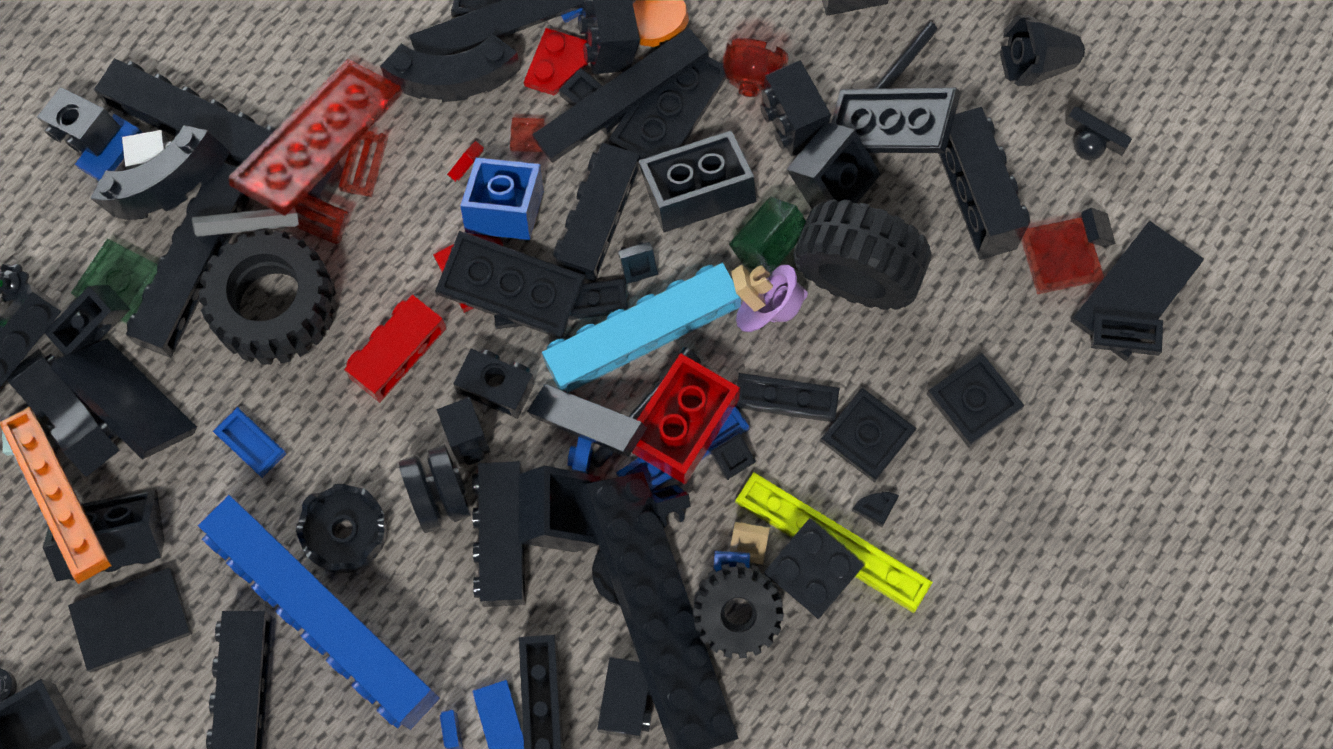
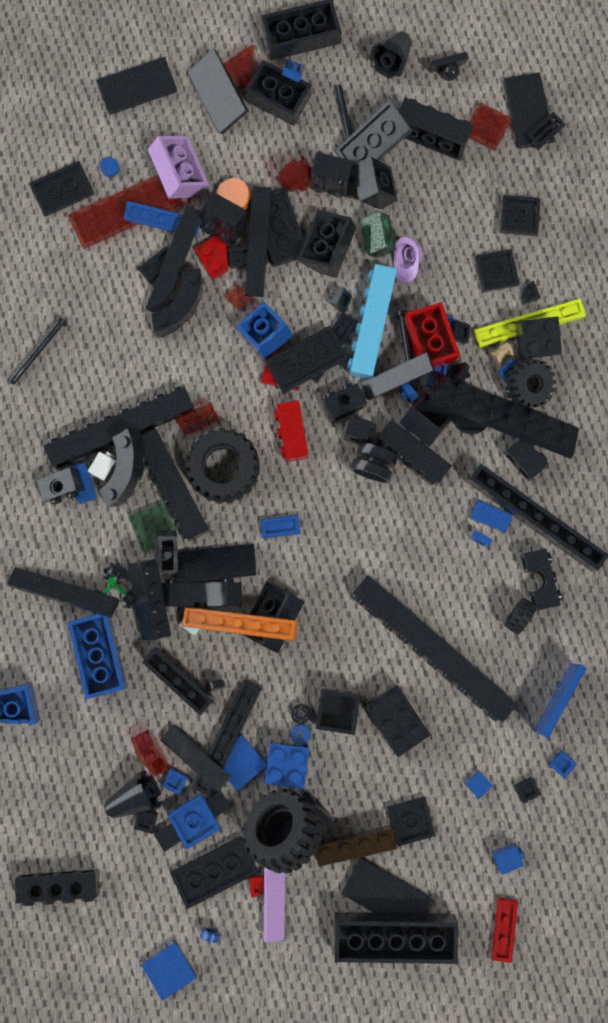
camera: 50 degrees left, 10 degrees up
black tile [68,567,192,673] -> none
light grey tile [192,207,299,237] -> none
blue brick [198,495,440,730] -> none
clear red plate [229,59,401,216] -> none
black plate [296,484,387,573] -> none
clear red tile [338,128,388,197] -> none
red tile [447,141,484,182] -> none
black brick [553,142,640,282] -> none
tan tile [731,265,773,312] -> none
black tile [735,373,840,423] -> none
black tyre [793,200,932,310] -> none
black tile [1081,208,1116,247] -> none

